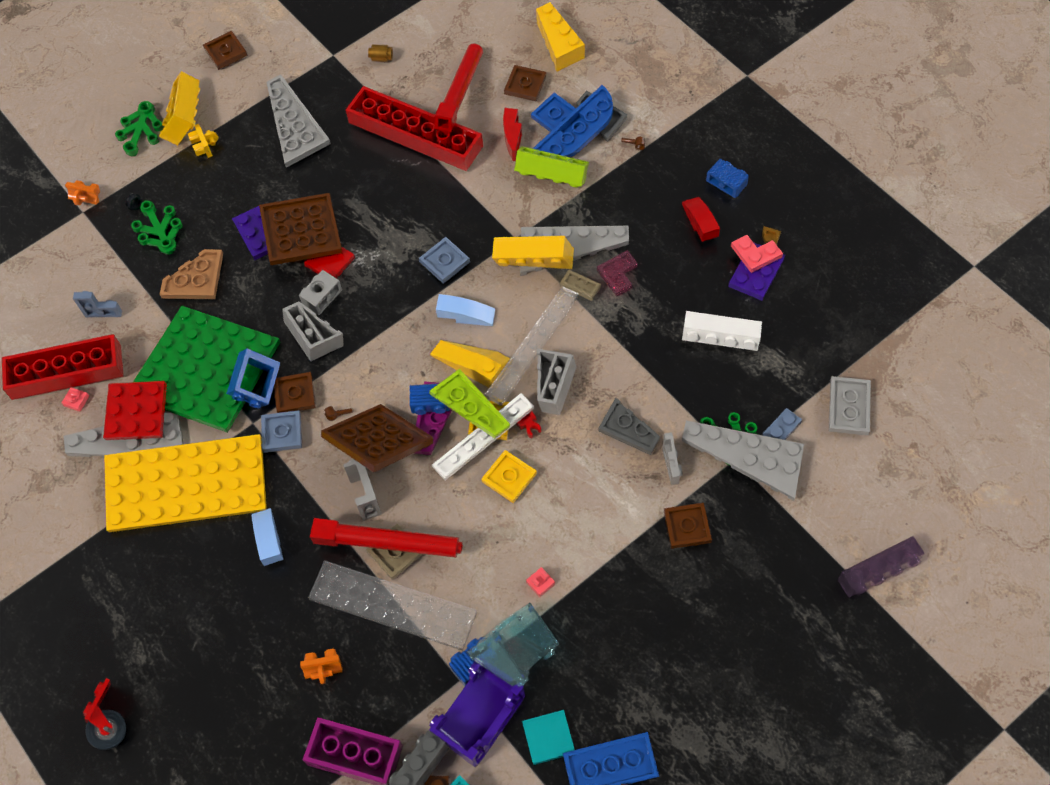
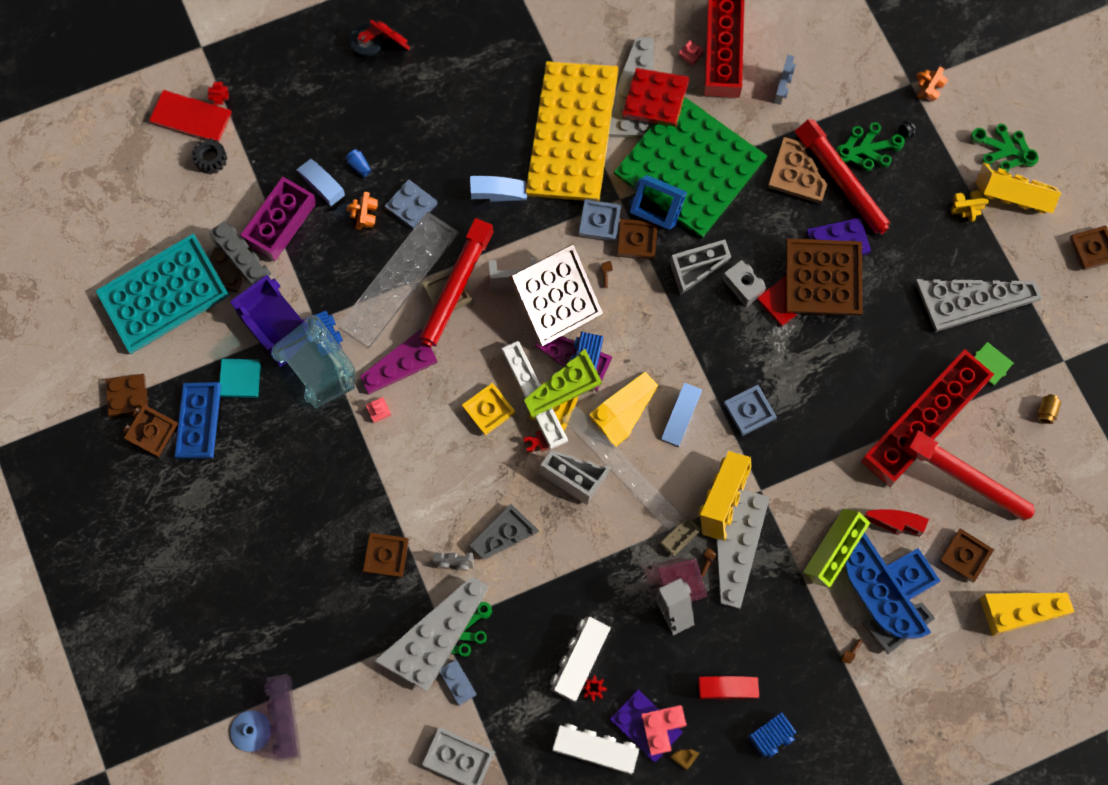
camera: 100 degrees right, 10 degrees up
none -> medium blue dish [231,711,272,752]
none -> light blue slope [297,159,345,206]
none -> blue cone [345,149,372,177]
none -> magenta wing [360,329,438,394]
none -> sand blue plate [385,180,437,230]
none -> white brick [553,724,639,775]
none -> red gear [581,676,607,702]
none -> light grey wedge [655,578,694,635]
none -> reddish brown hand [700,549,716,577]
none -> red brick [795,119,890,234]
none -> bright green piece [975,342,1013,386]

